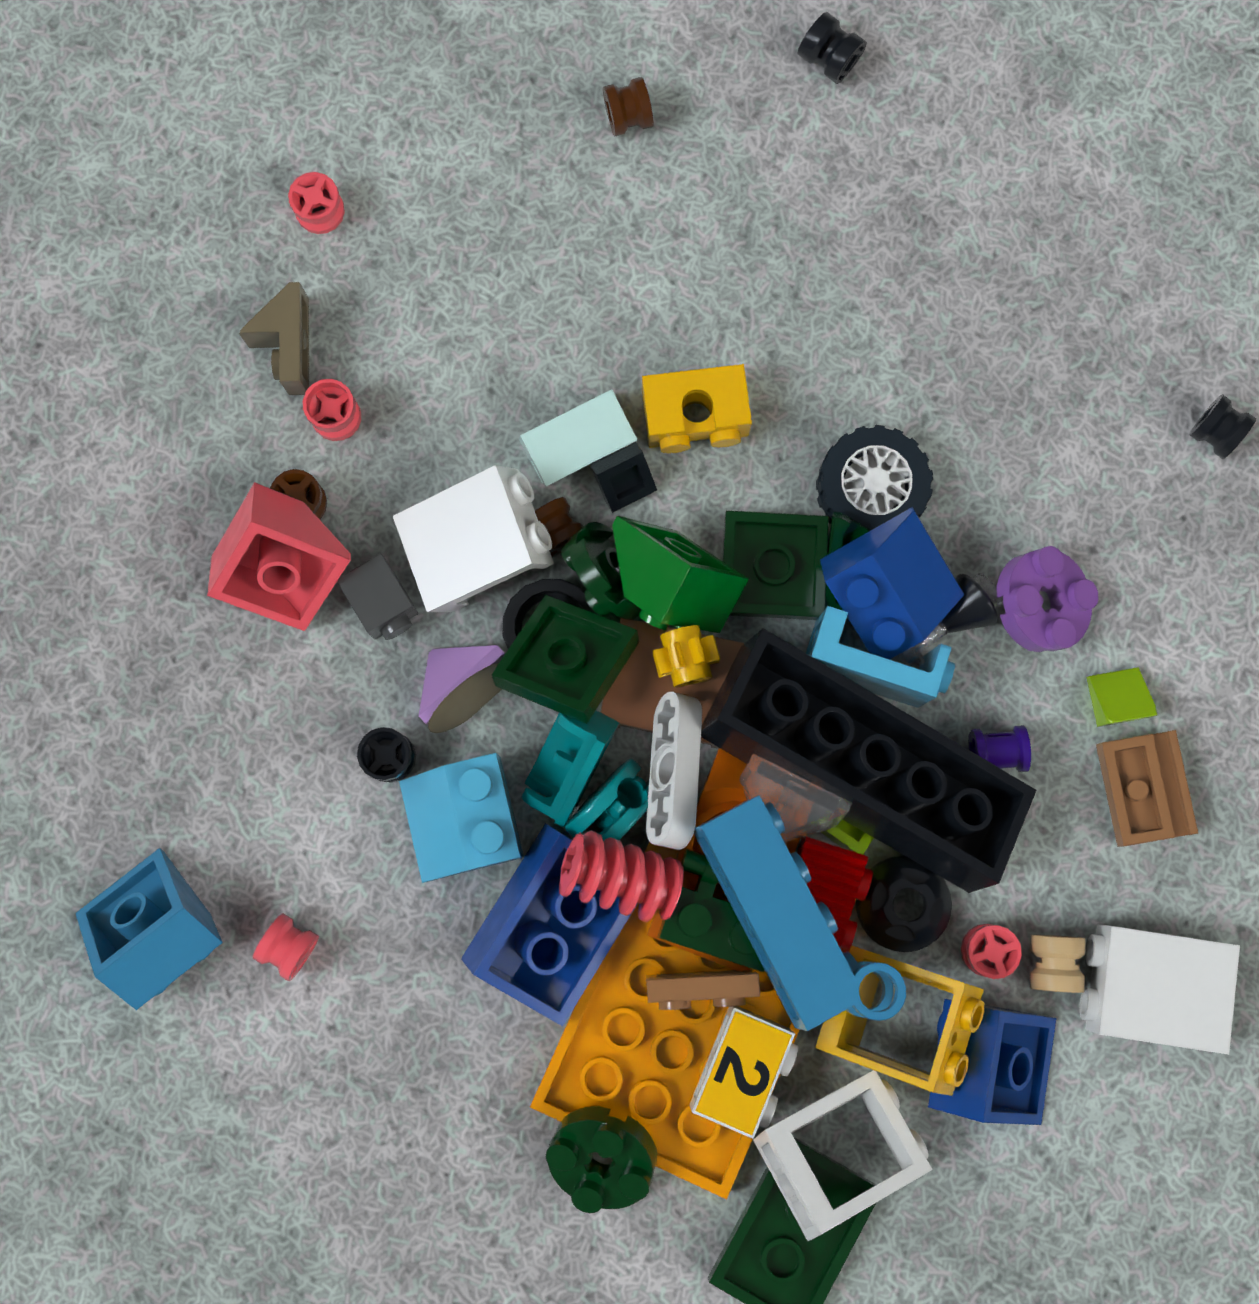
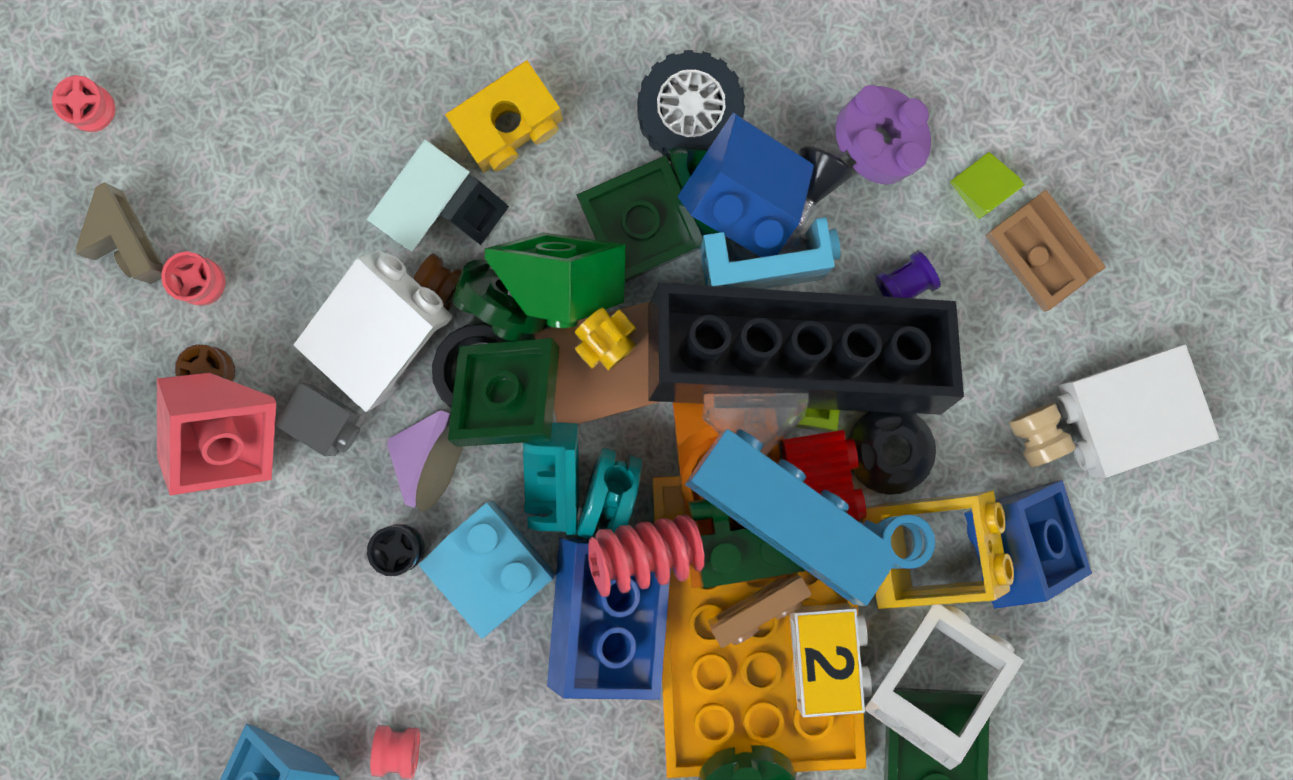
camera: 25 degrees left, 5 degrees up
white beam [646,692,702,850] -> none
coral wheel [961,924,1022,979] -> none

